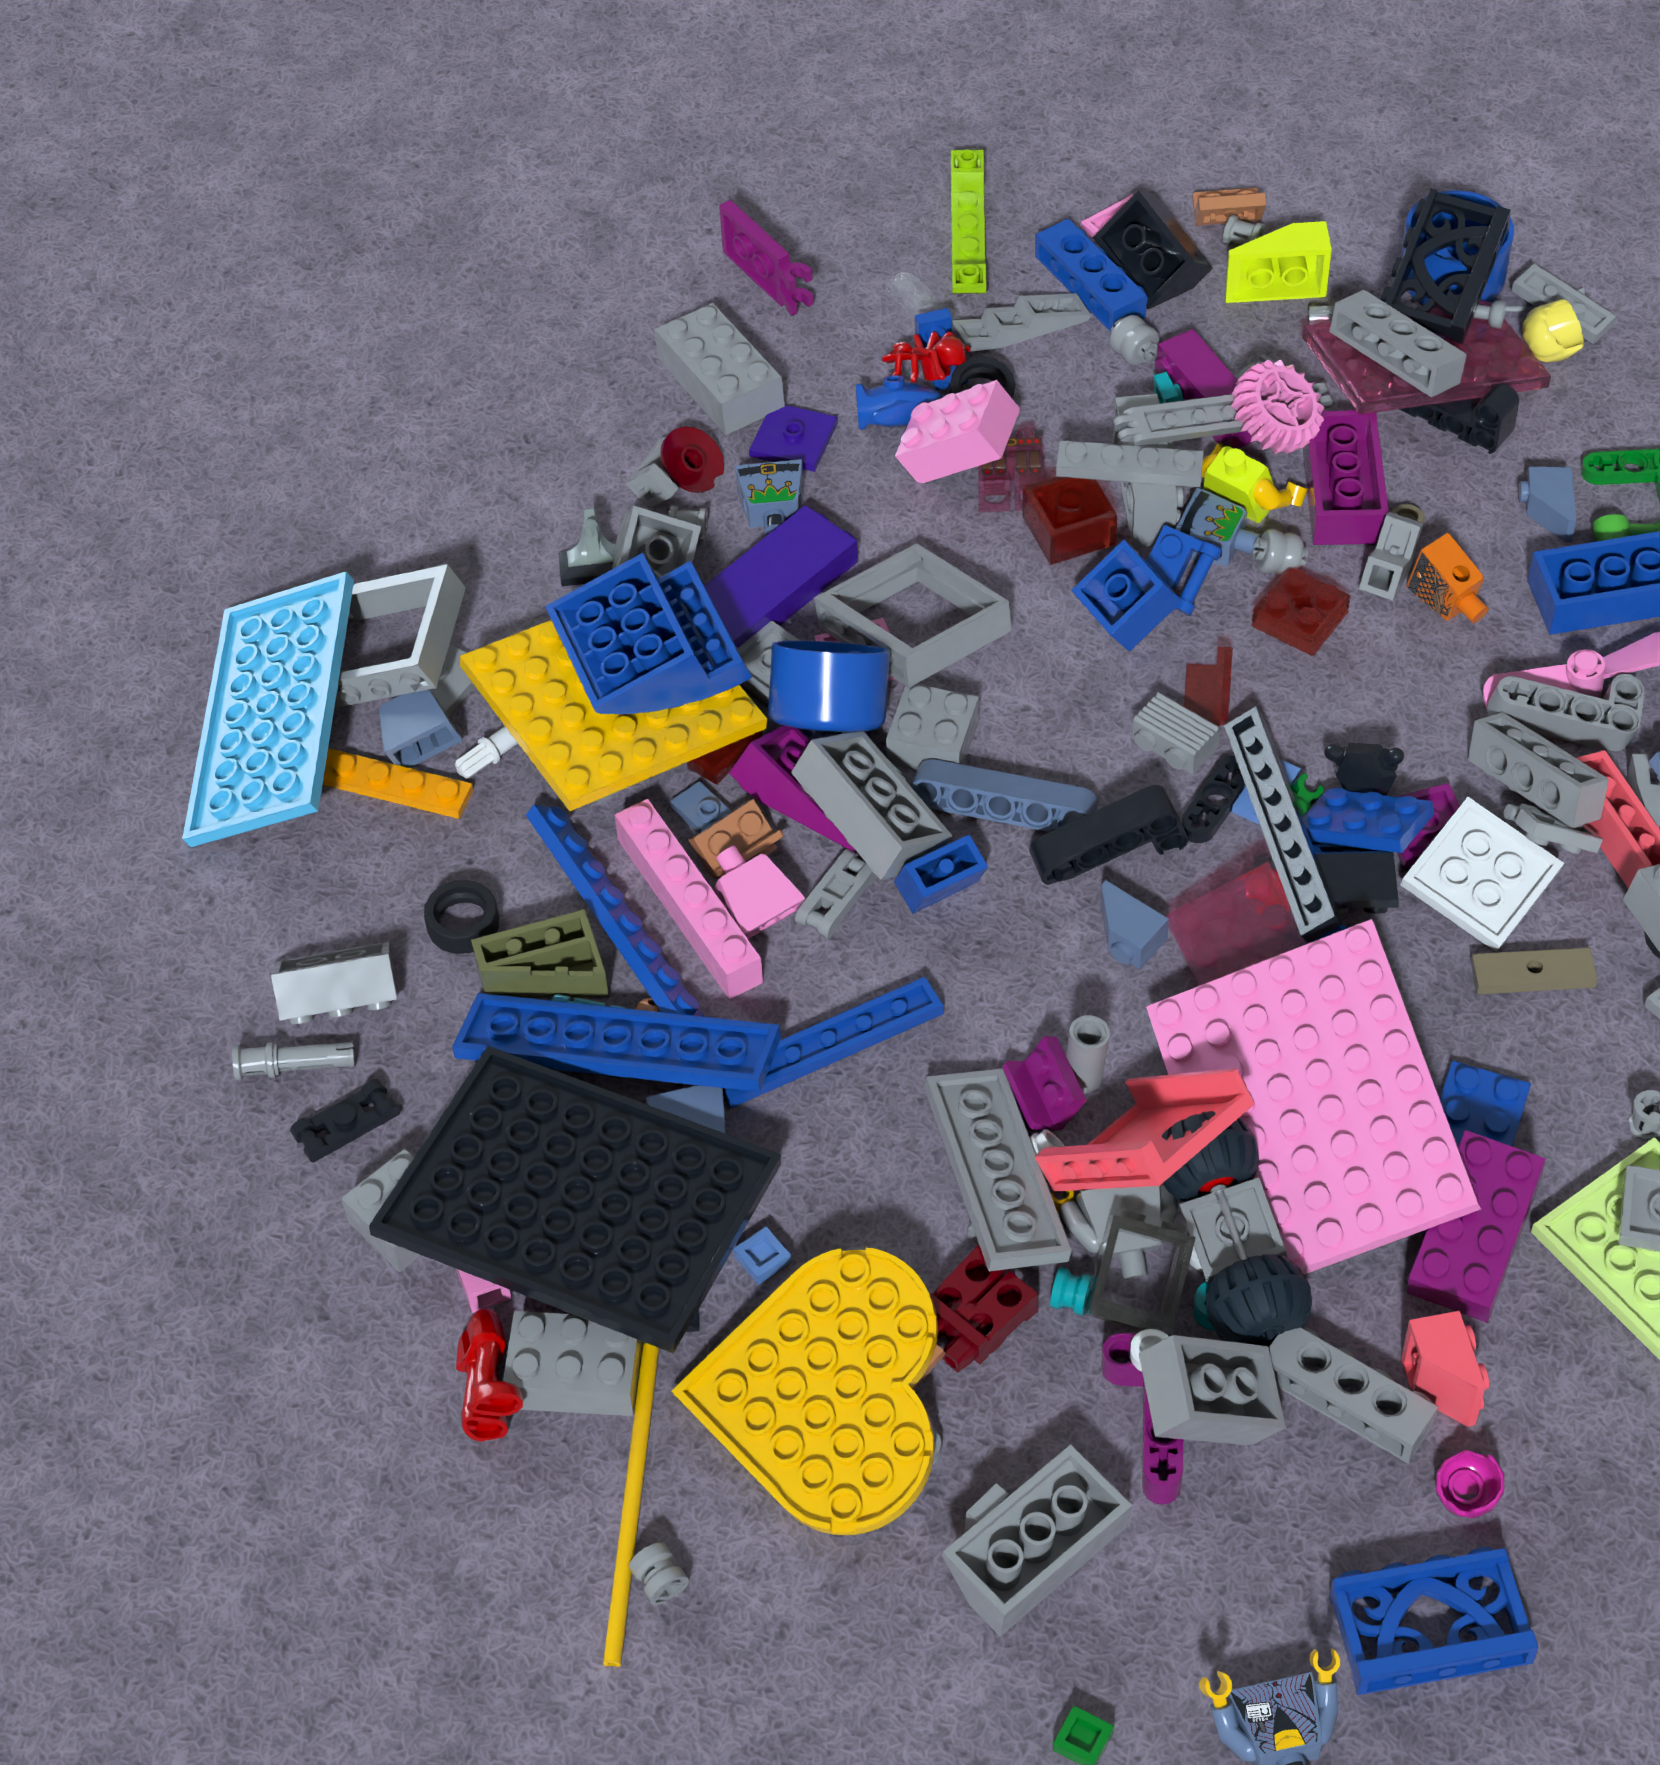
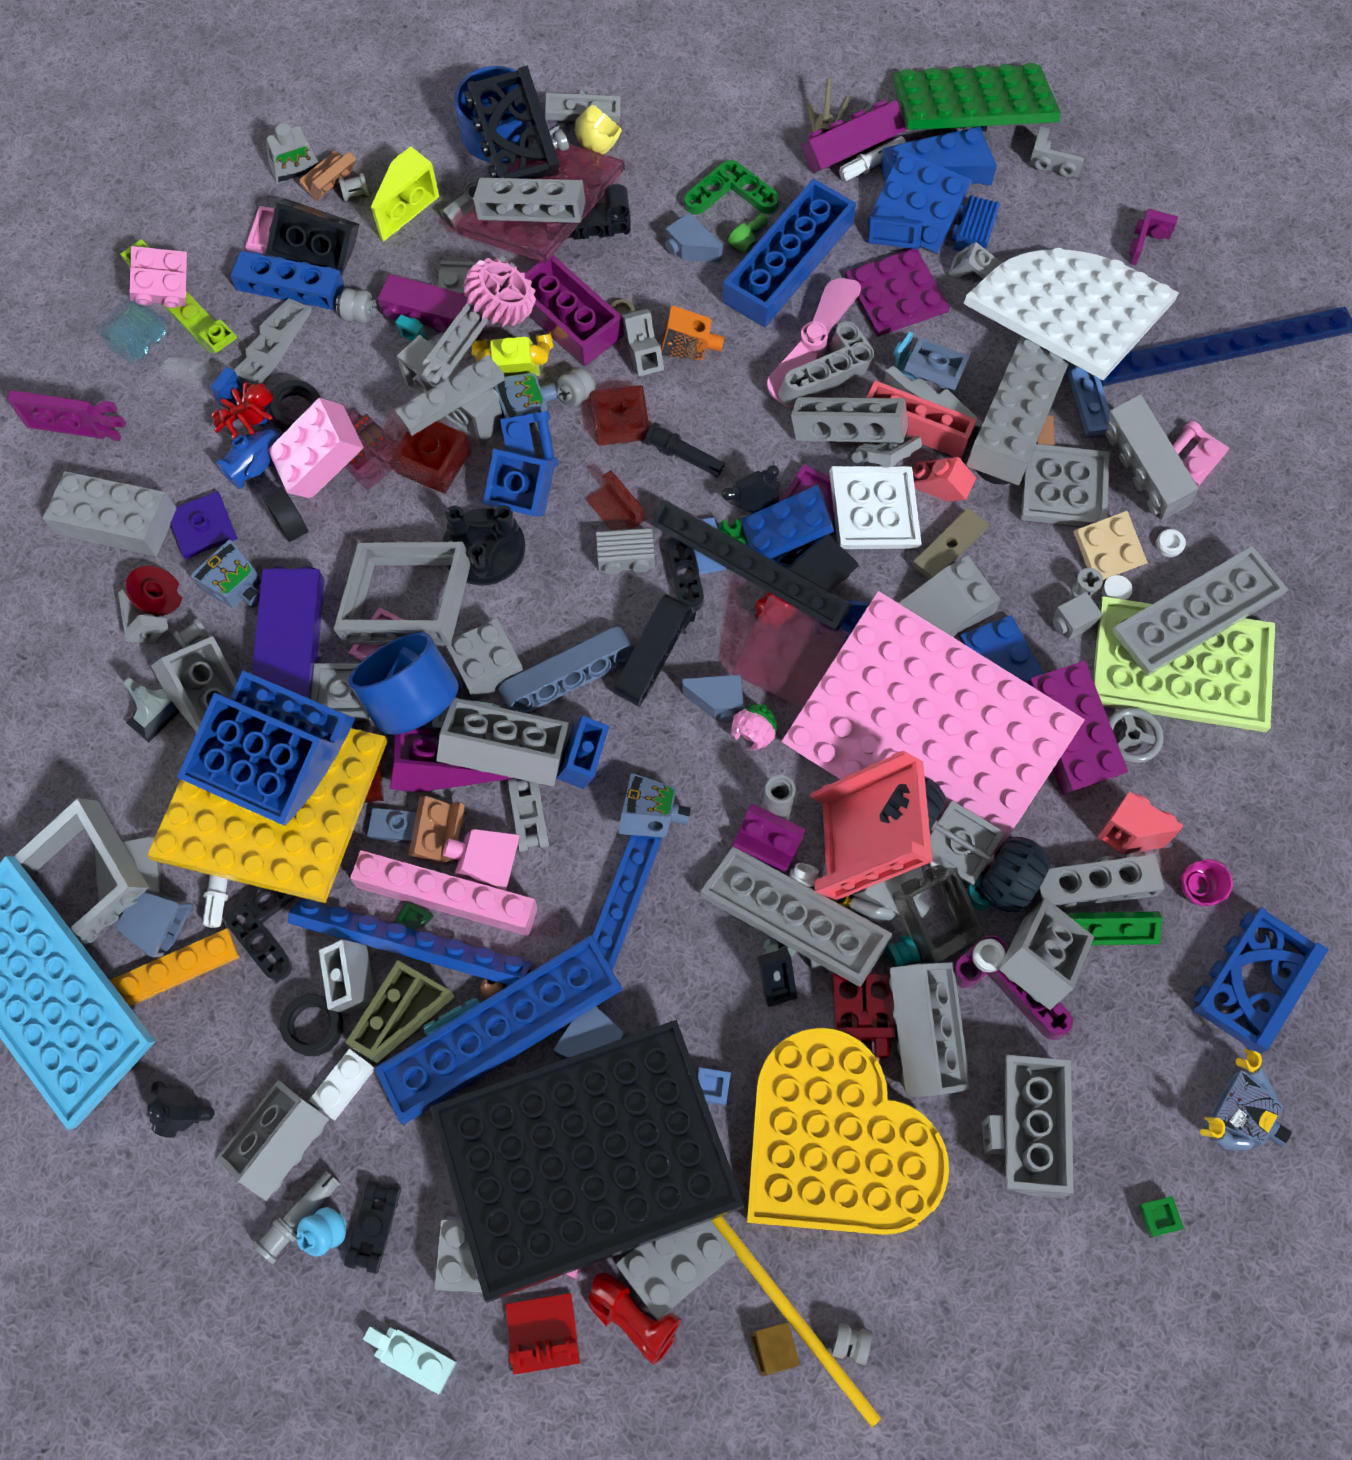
camera: 45 degrees left, 15 degrees up
none -> clear light blue brick [102,302,168,364]
none -> bright pink plate [130,246,187,308]
none -> black rock [148,1081,215,1138]
none -> black beam [226,887,297,981]
none -> black tyre [262,486,309,542]
none -> light grey torso [266,123,320,184]
none -> medium azure piece [296,1207,346,1257]
none -> white plate [308,1049,375,1121]
none -> light grey brick [319,940,375,1014]
none -> light aqua hinge [363,1327,457,1395]
none -> dark green tile [393,901,434,930]
none -> black piece [443,505,526,586]
none -> red hinge [505,1293,580,1375]
none -> sand blue torso [618,773,691,838]
none -> black pin [644,422,726,478]
none -> bright pink piece [730,704,777,750]
none -> pearl gold piece [749,1322,800,1377]
none -> black piece [757,938,797,1007]
none -> light grey slope [889,962,971,1098]
none -> light grey slope [899,556,1001,637]
none -> coral slope [912,457,976,502]
none -> light grey brick [1053,592,1103,641]
none -> green plate [1067,911,1163,946]
none -> light grey piece [1108,707,1164,763]

